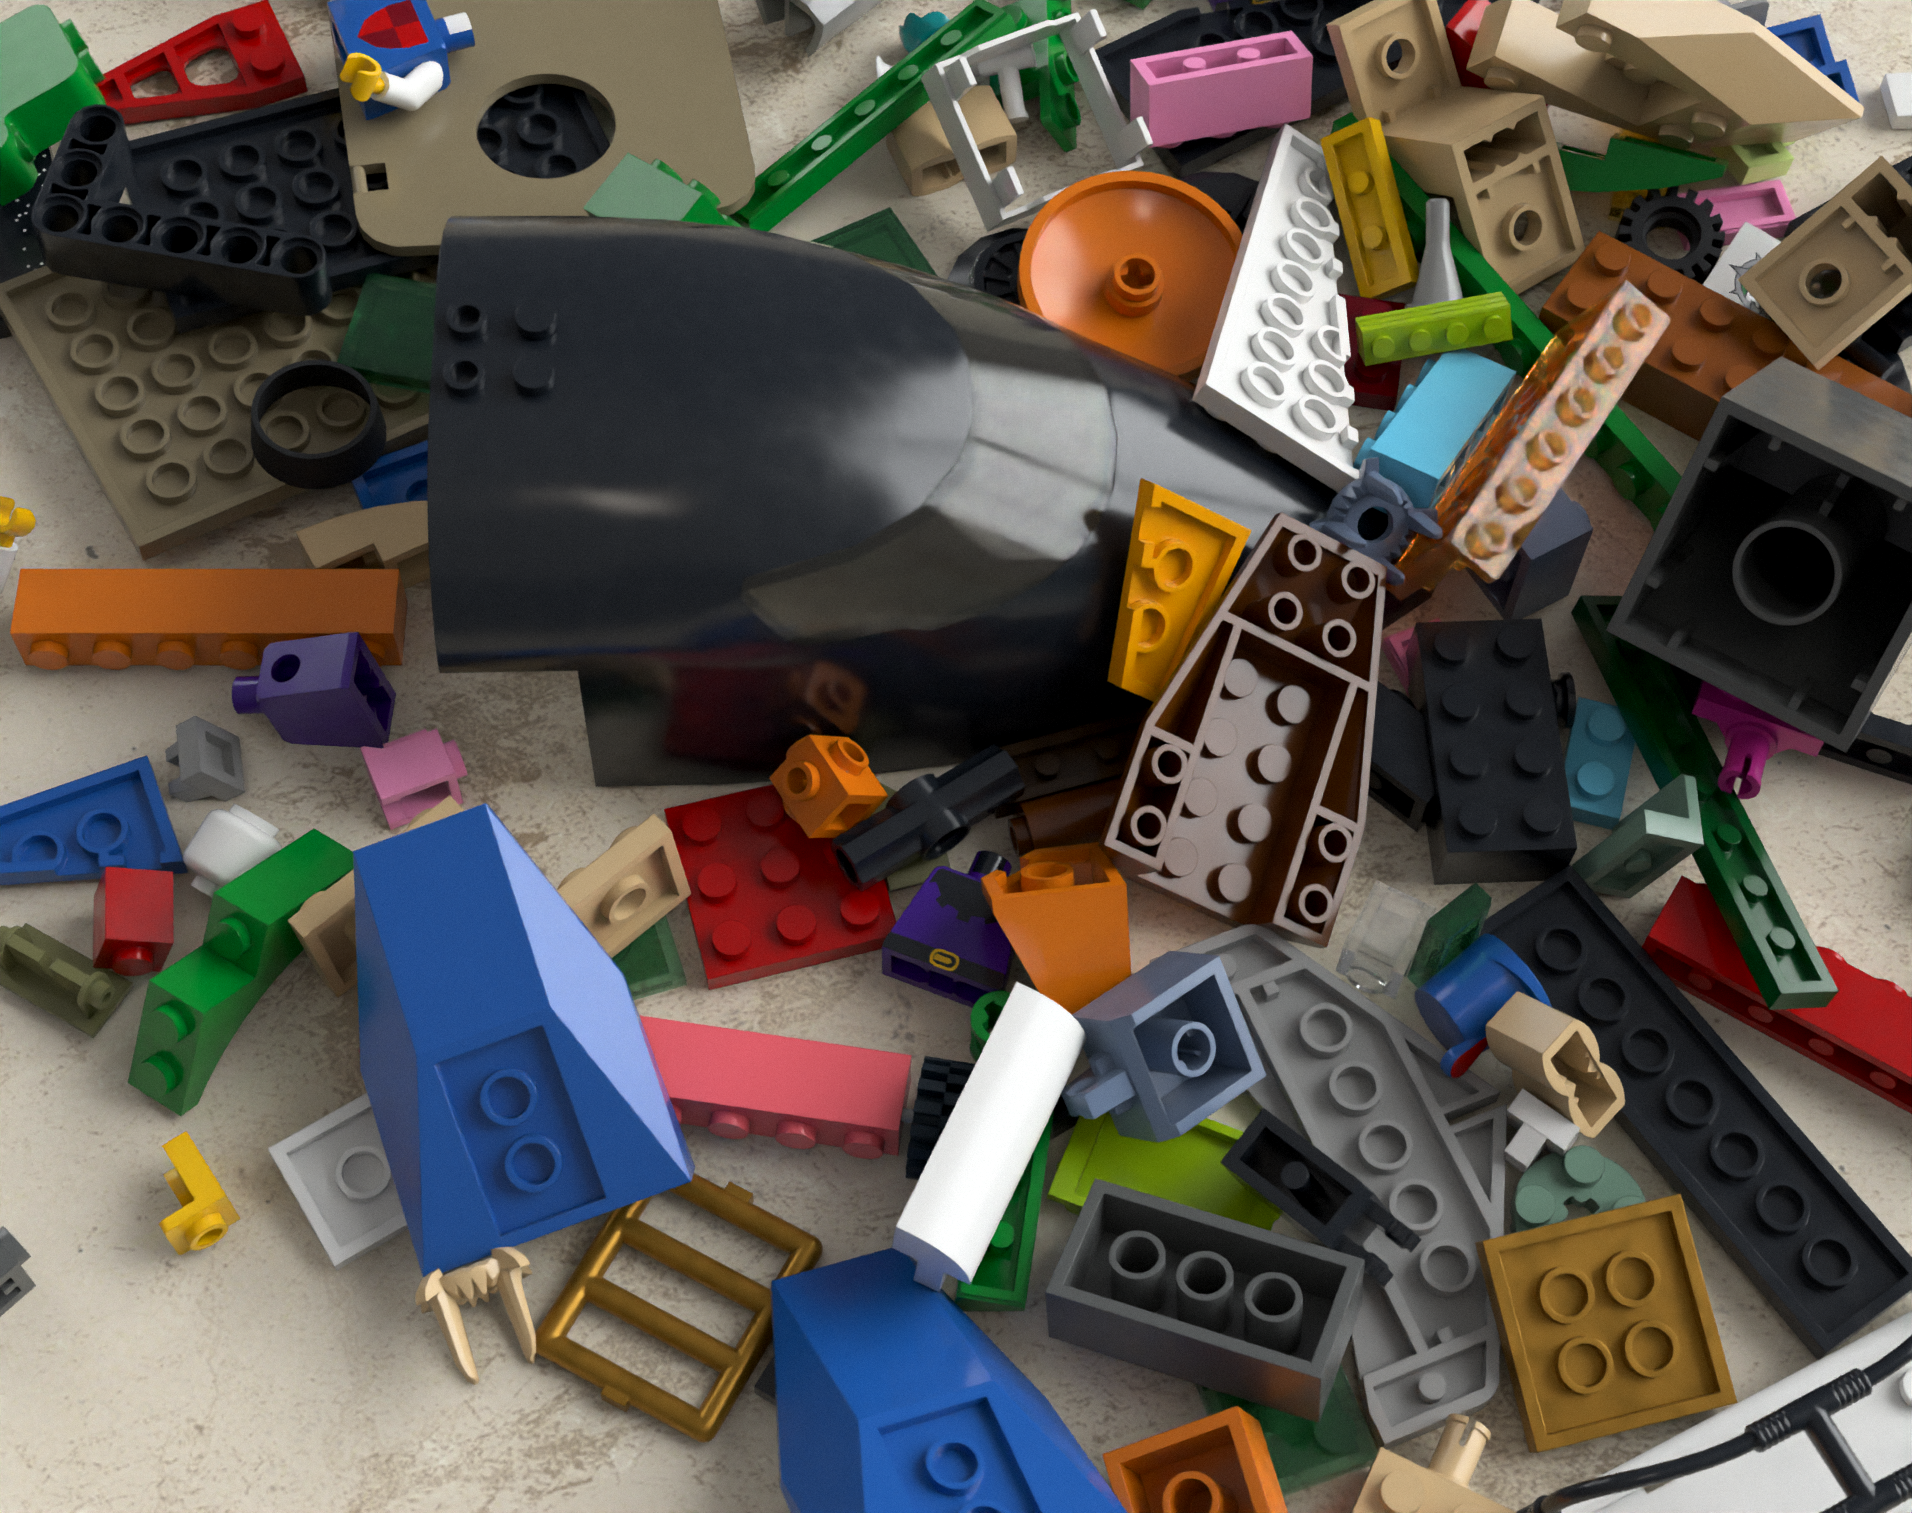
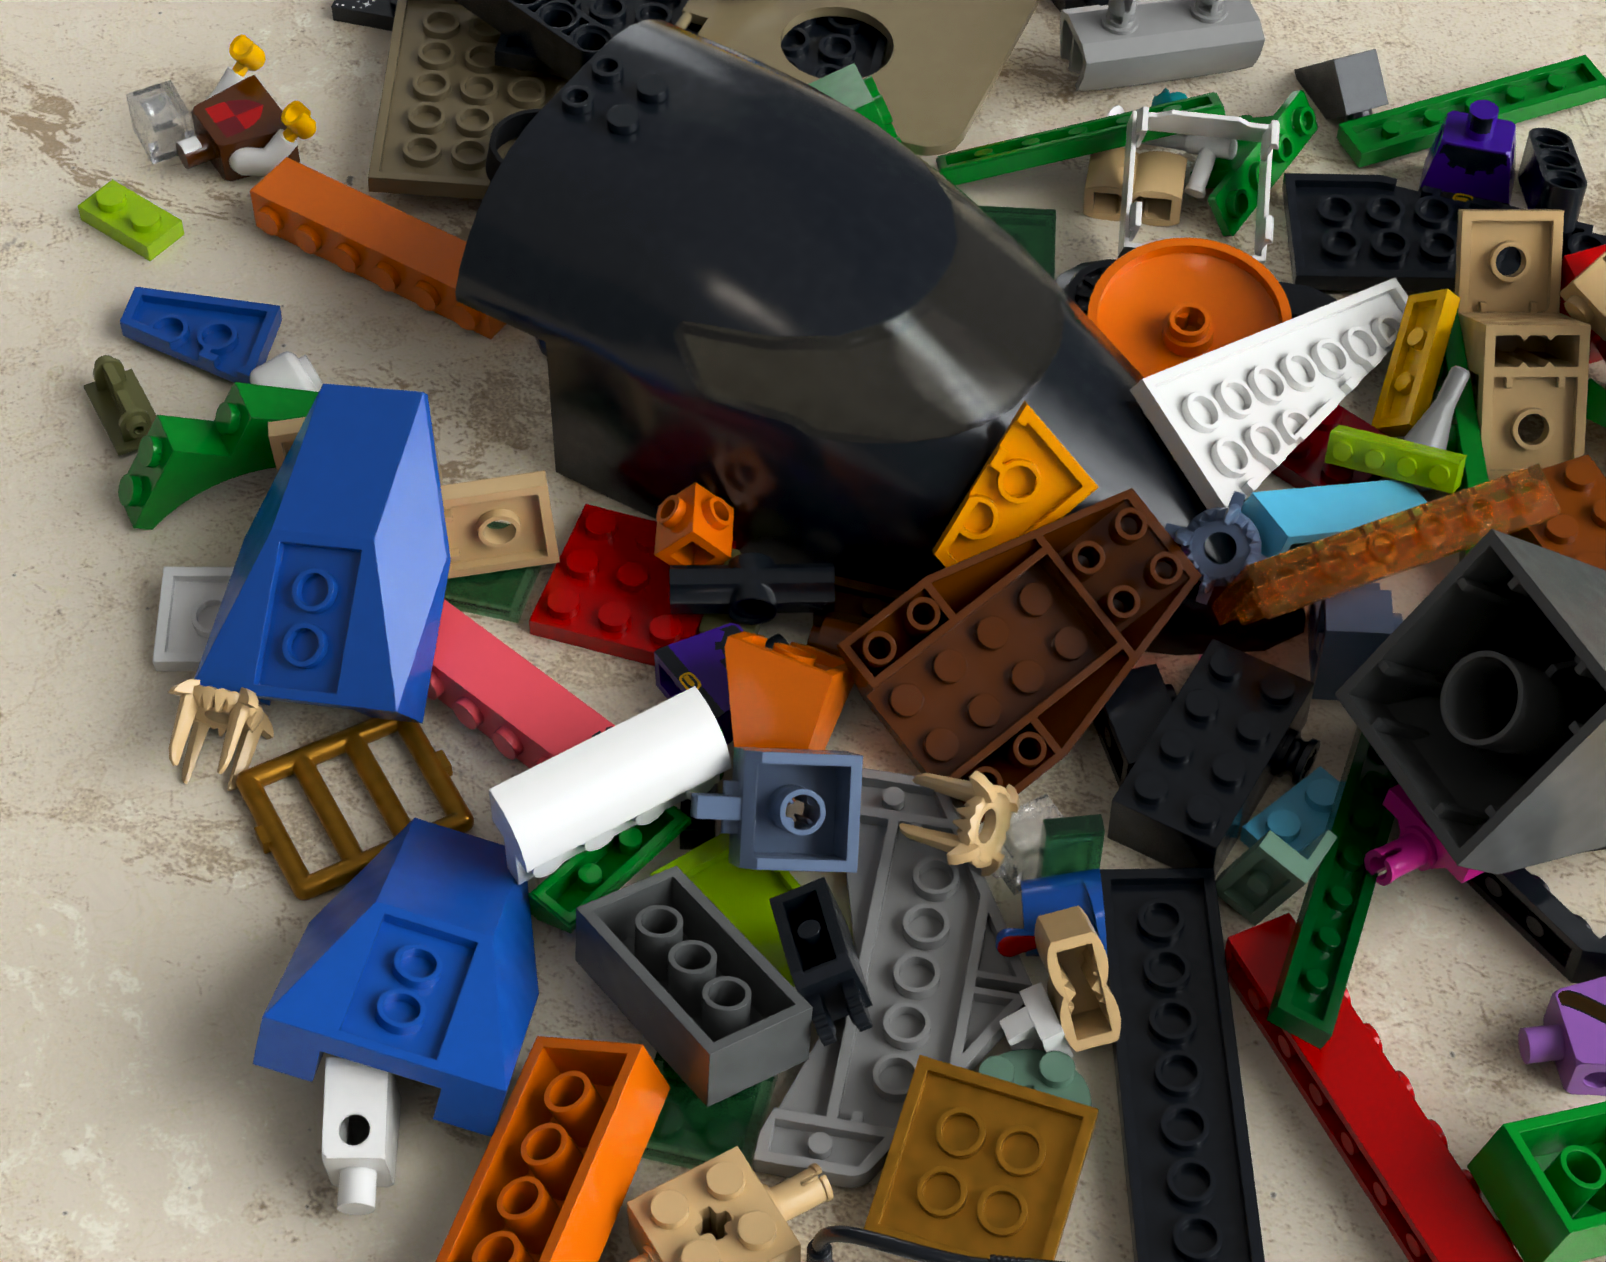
camera: 35 degrees right, 10 degrees down
red brick [93,867,174,976] -> none
yellow bracket [159,1131,241,1255] -> none
light grey tile [165,716,245,802] -> none
dark purple torso [232,632,396,749] -> none
bright pink window [360,728,468,830] -> none
bright pink brick [1130,31,1313,148] -> none
none -> tan piece [899,770,1020,877]

